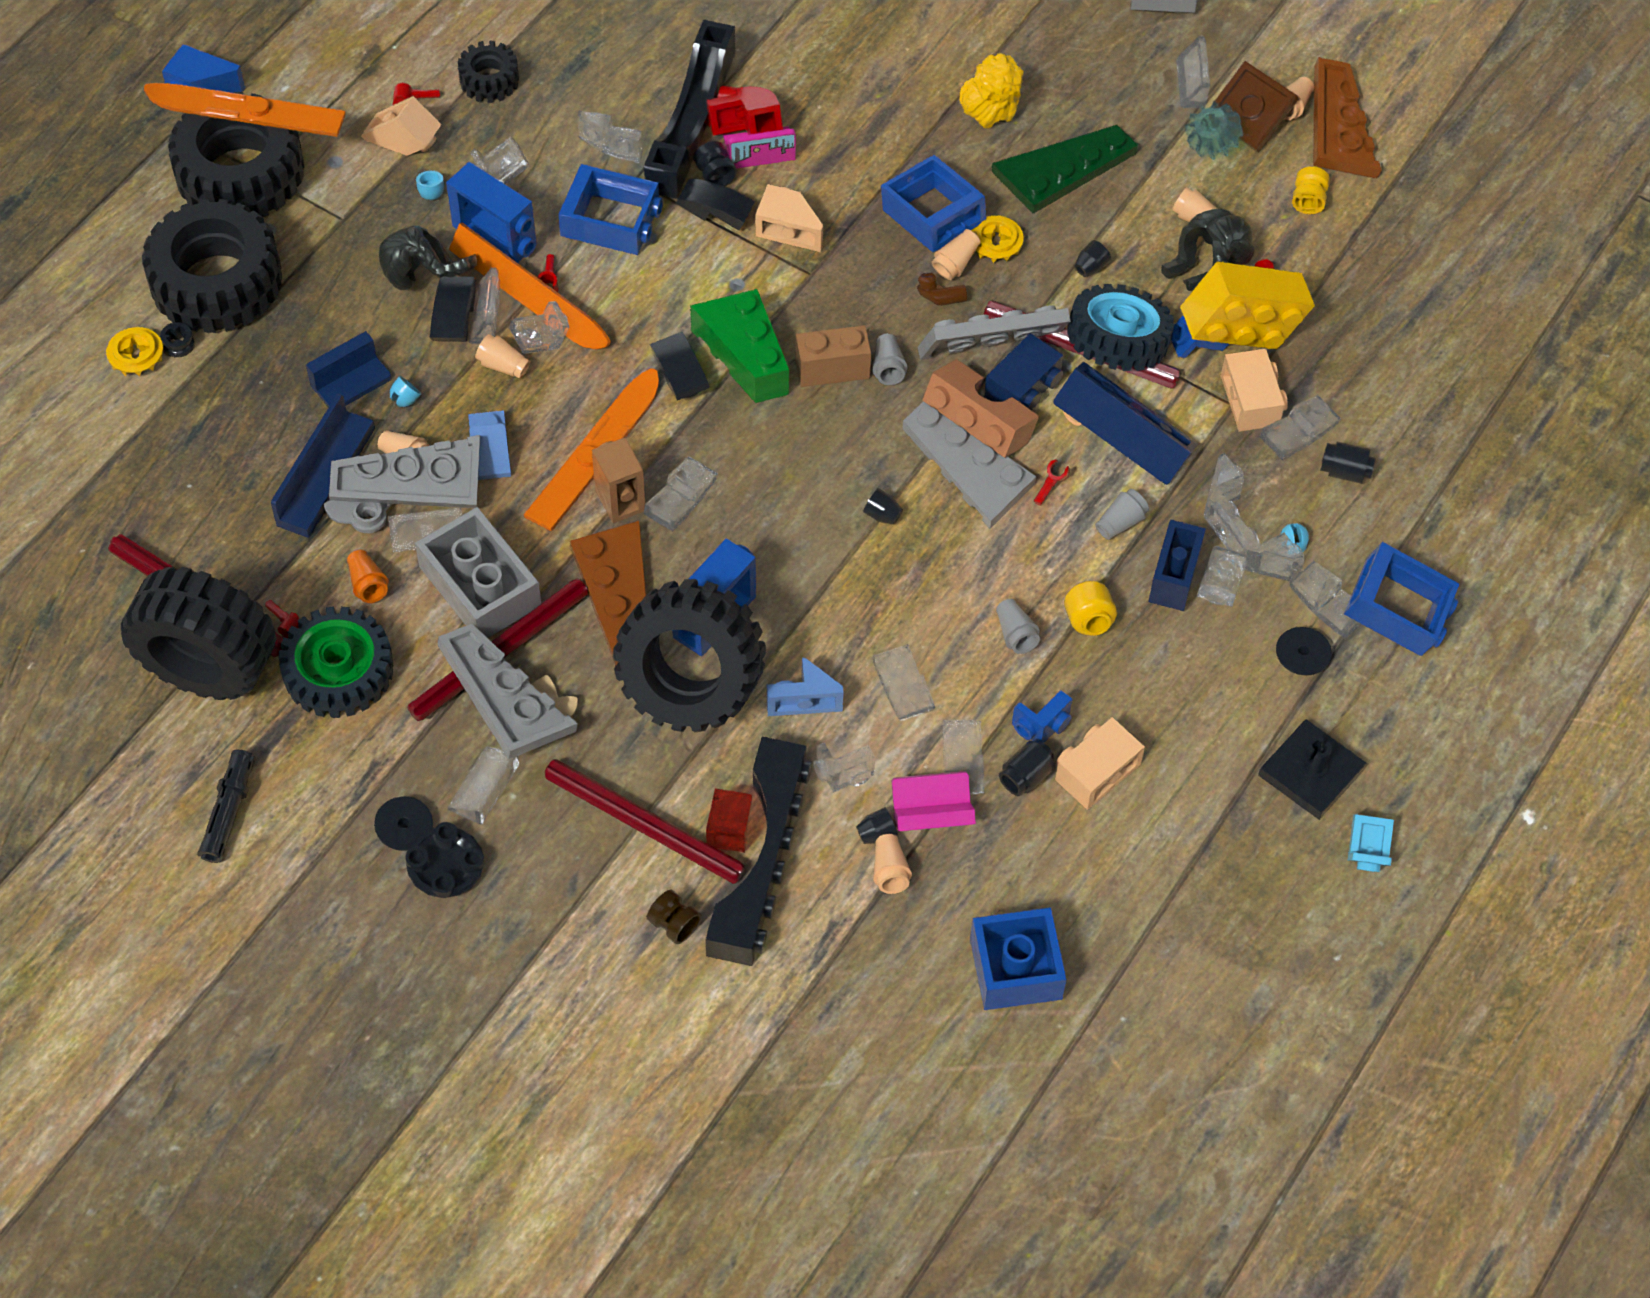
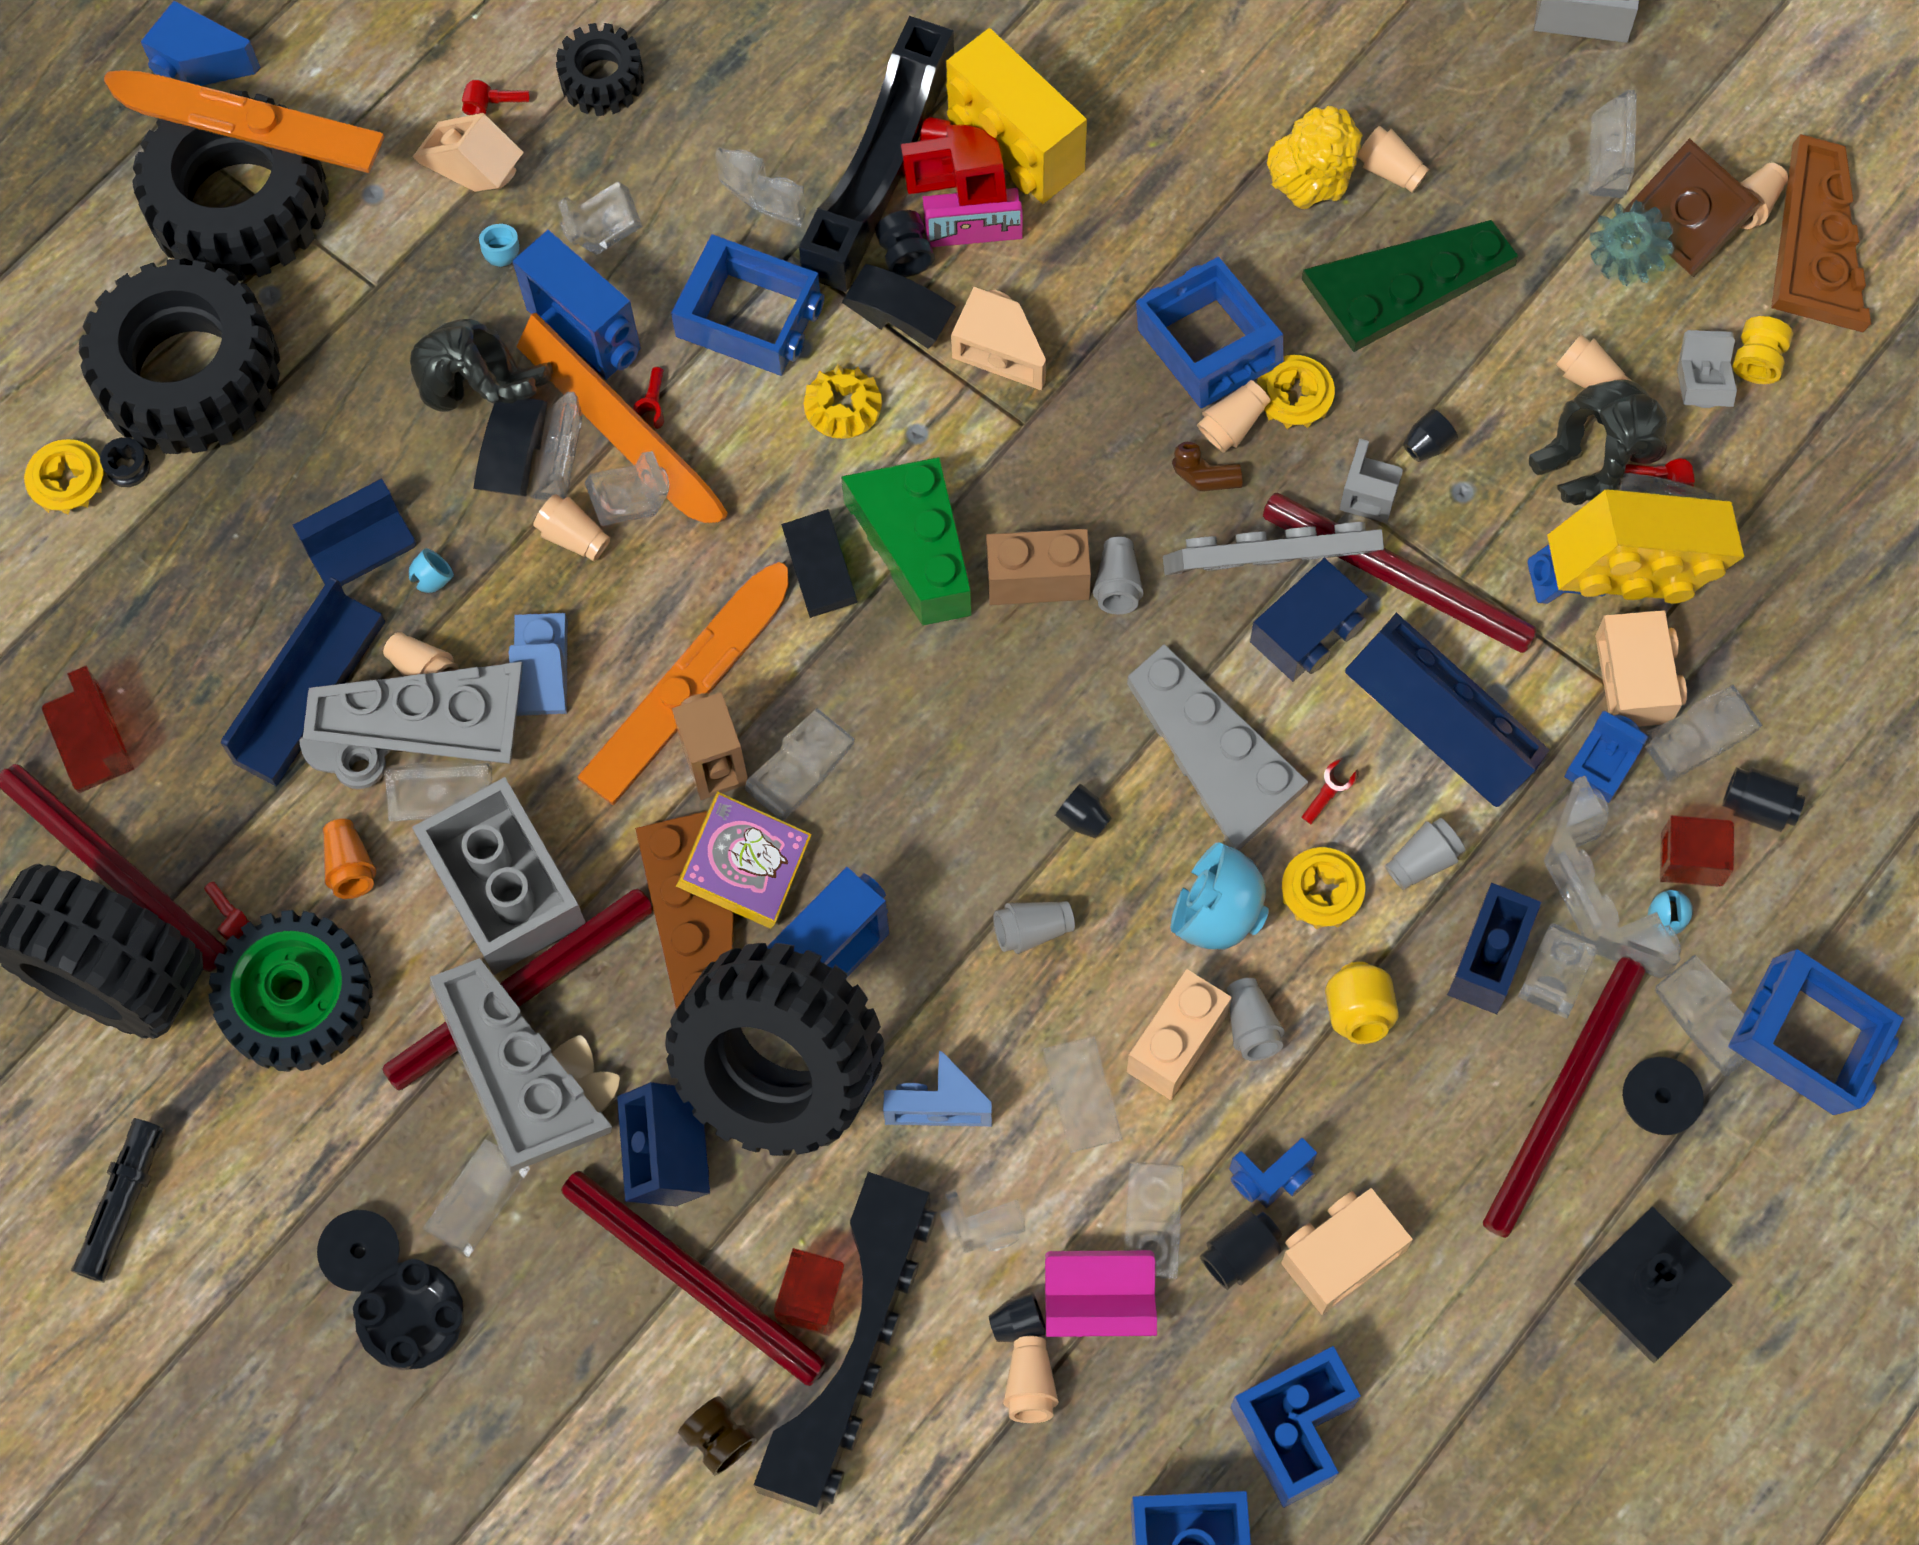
camera: 10 degrees right, 10 degrees up
nougat arch [922,359,1039,458] -> none
black wheel [1067,284,1174,371] -> none
medium azure bracket [1347,814,1394,872] -> none
none -> clear red panel [42,666,135,793]
none -> dark blue brick [617,1082,710,1207]
none -> tile [676,792,812,929]
none -> yellow gear [803,364,882,439]
none -> yellow brick [946,27,1087,204]
none -> light grey cone [993,901,1075,954]
none -> light nougat brick [1127,969,1232,1100]
none -> medium azure cylinder [1170,842,1269,949]
none -> blue brick [1230,1346,1361,1508]
none -> yellow gear [1281,847,1365,929]
none -> light grey panel [1339,439,1403,523]
none -> light nougat cone [1357,125,1430,193]
none -> dark red axle [1483,957,1646,1238]
none -> blue bracket [1564,711,1648,803]
none -> clear red panel [1660,815,1734,887]
none -> light grey bracket [1677,330,1737,408]

